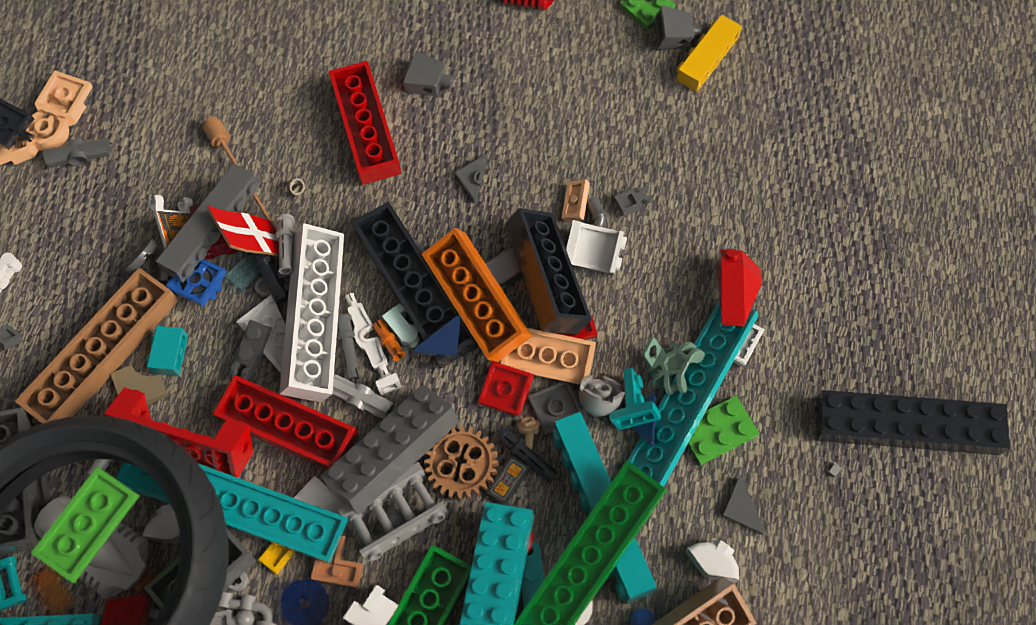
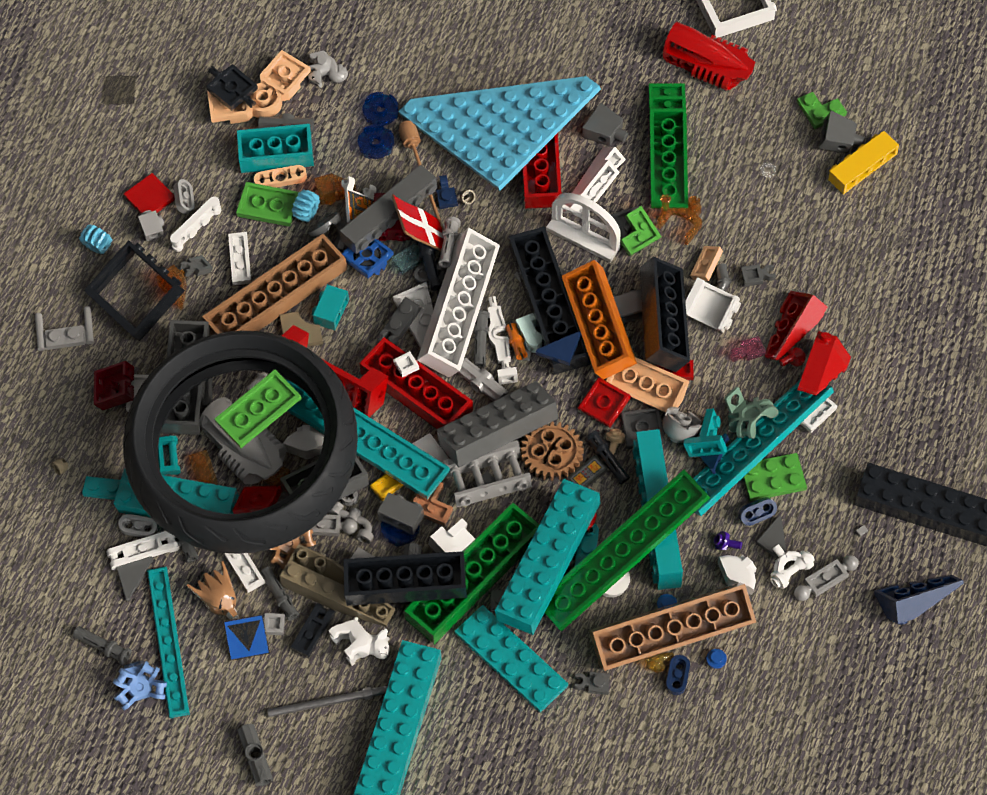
camera: 15 degrees right, 5 degrees down
none -> white plate [228,232,252,286]
none -> bright green plate [236,182,299,227]
none -> teal brick [237,124,314,173]
none -> light nougat beam [254,165,307,188]
none -> medium azure gear [292,189,320,222]
none -> light grey animal [308,51,348,88]
none -> clear orange slope [314,173,356,205]
none -> clear blue plate [358,124,394,159]
none -> clear blue plate [362,92,399,127]
none -> dark grey brick [377,492,424,535]
none -> white tile [393,351,419,377]
none -> medium azure plate [398,76,601,191]
none -> dark blue plate [436,175,458,209]
none -> white window [546,193,620,263]
none -> white wedge [563,147,626,213]
none -> bright green plate [620,206,662,256]
none -> green slope [649,83,688,208]
none -> clear orange piece [657,195,702,245]
none -> dark purple plate [714,531,743,550]
none -> clear pink plate [730,336,766,362]
none -> dark blue plate [738,497,777,526]
none -> clear hinge [760,162,776,178]
none -> red wedge [764,291,827,361]
none -> white piece [770,544,814,589]
none -> red plate [779,347,805,367]
none -> light grey plate [794,555,859,601]
none -> dark blue wedge [874,575,964,625]

